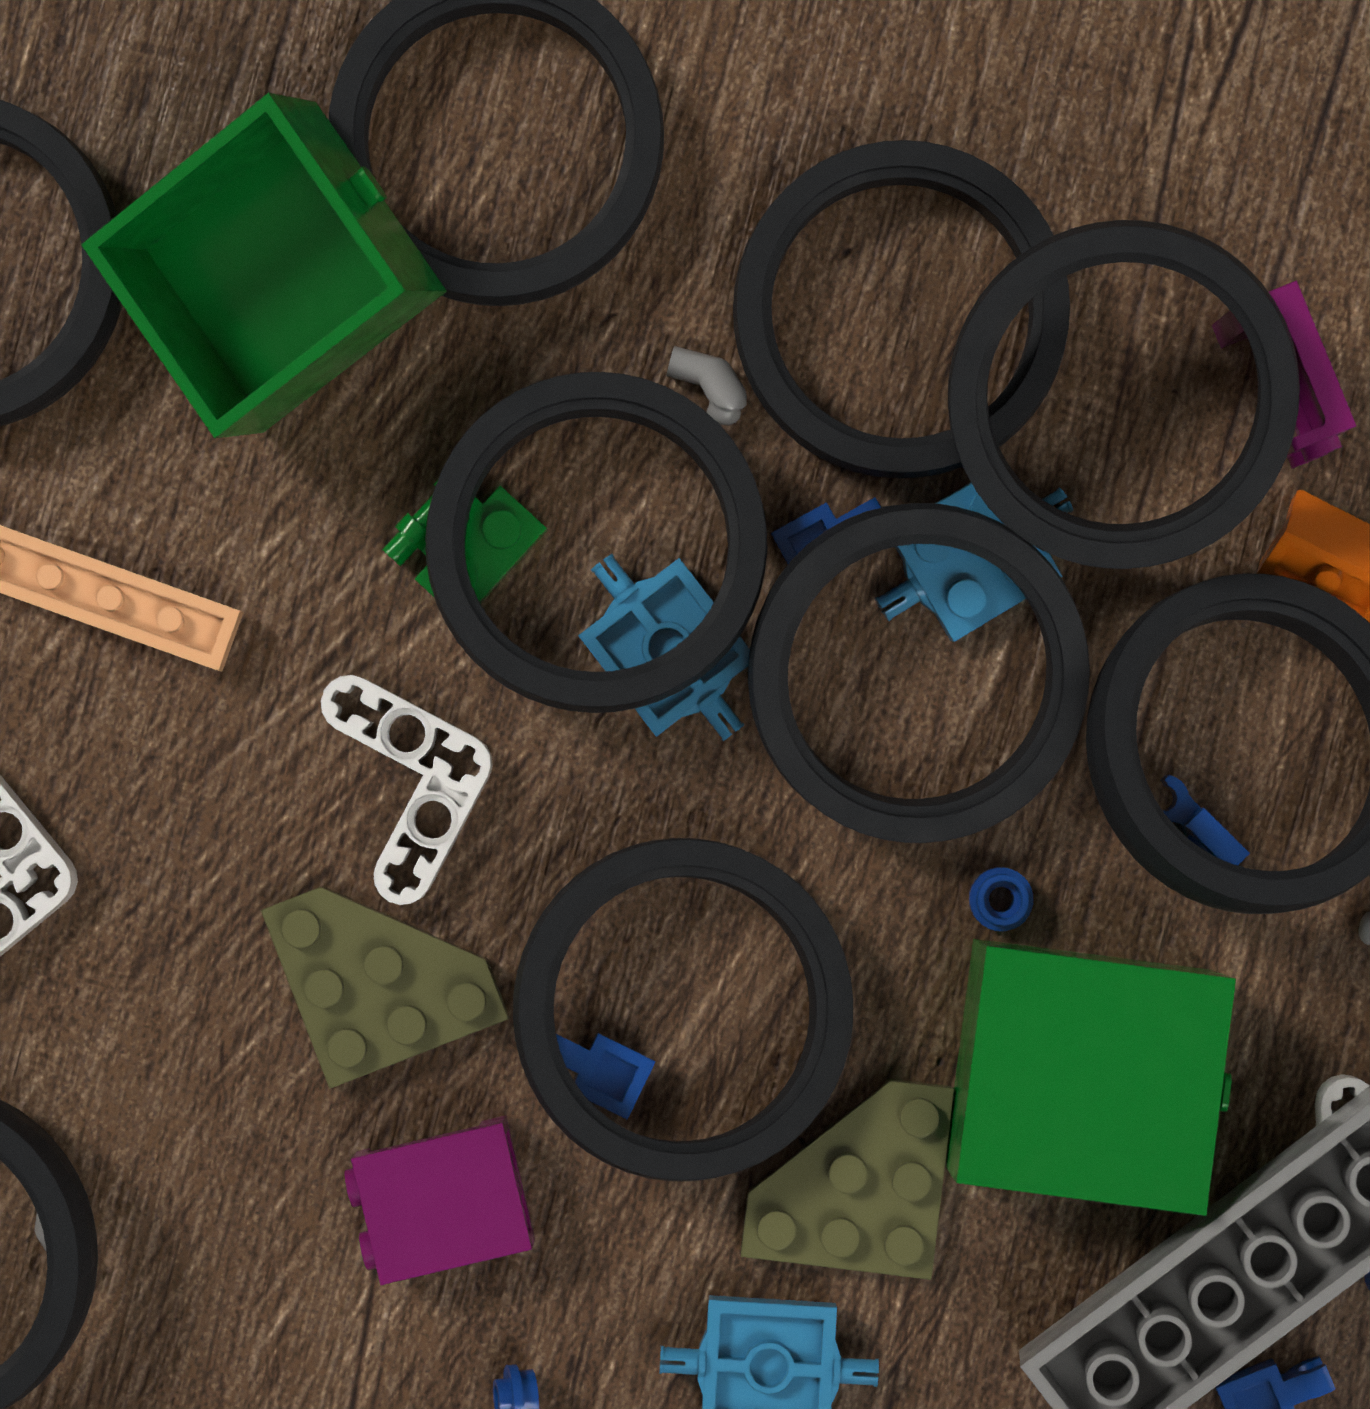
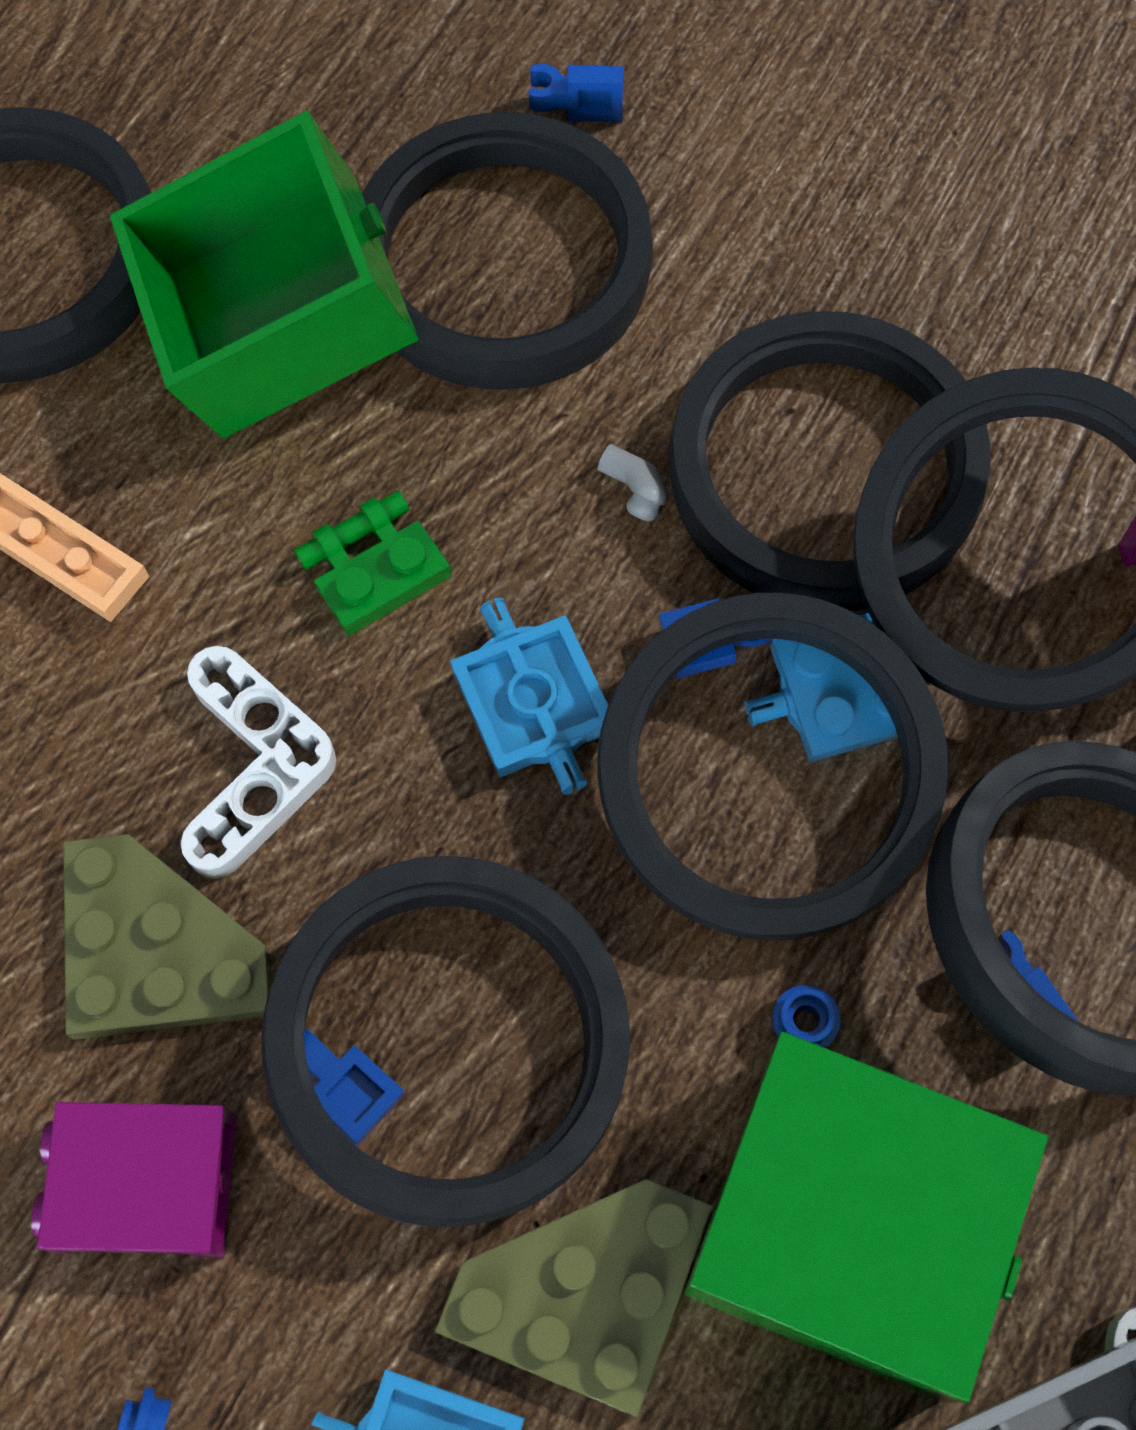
camera: 20 degrees right, 20 degrees down
black tyre [425,372,767,713] -> none

